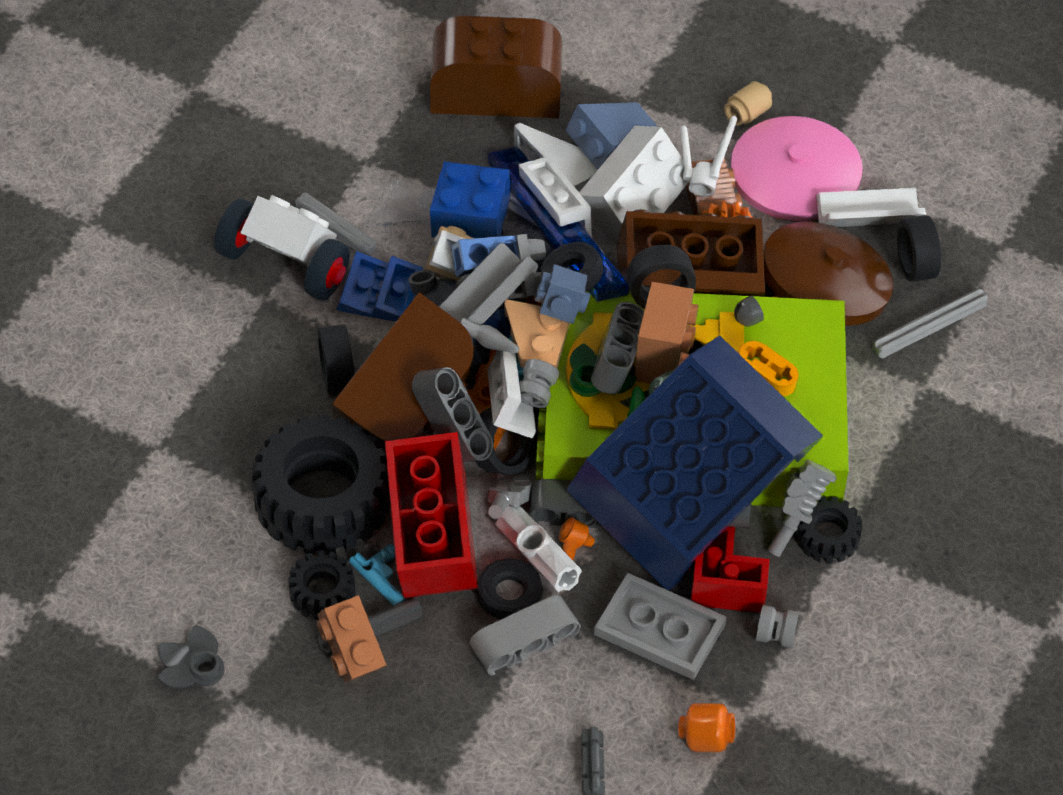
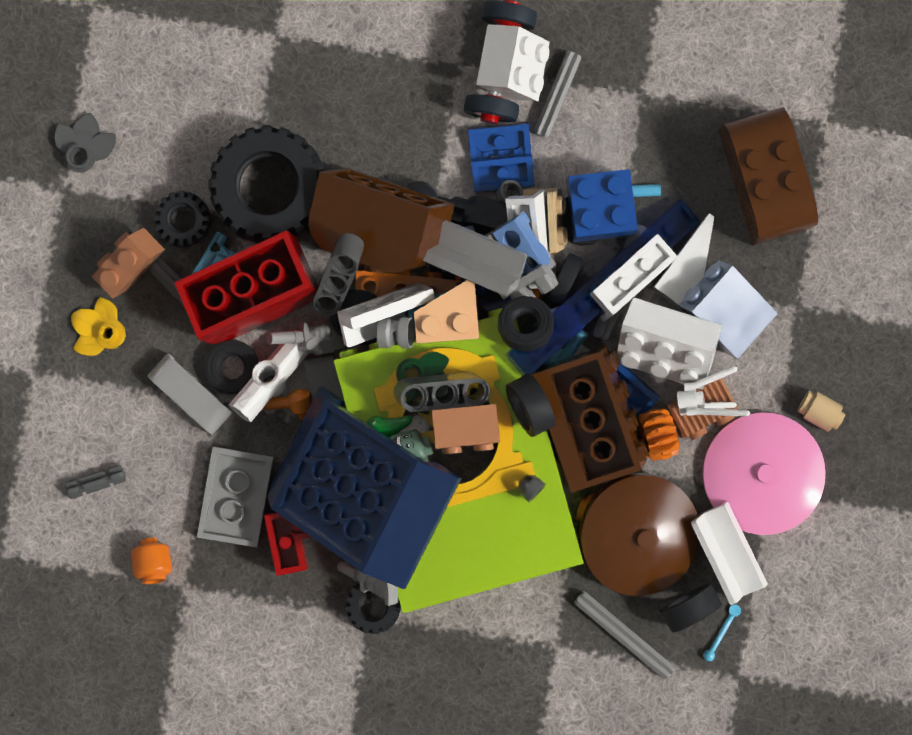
camera: 75 degrees right, 35 degrees up
black tyre [317,324,355,393] -> none
light grey animal [460,318,520,354] -> none
sand blue brick [534,264,590,324] -> none
light orange beam [739,341,799,397] -> none
light grey wheel [756,605,799,648] -> none
none -> yellow plate [71,297,126,356]
none -> medium azure hinge [703,604,741,662]

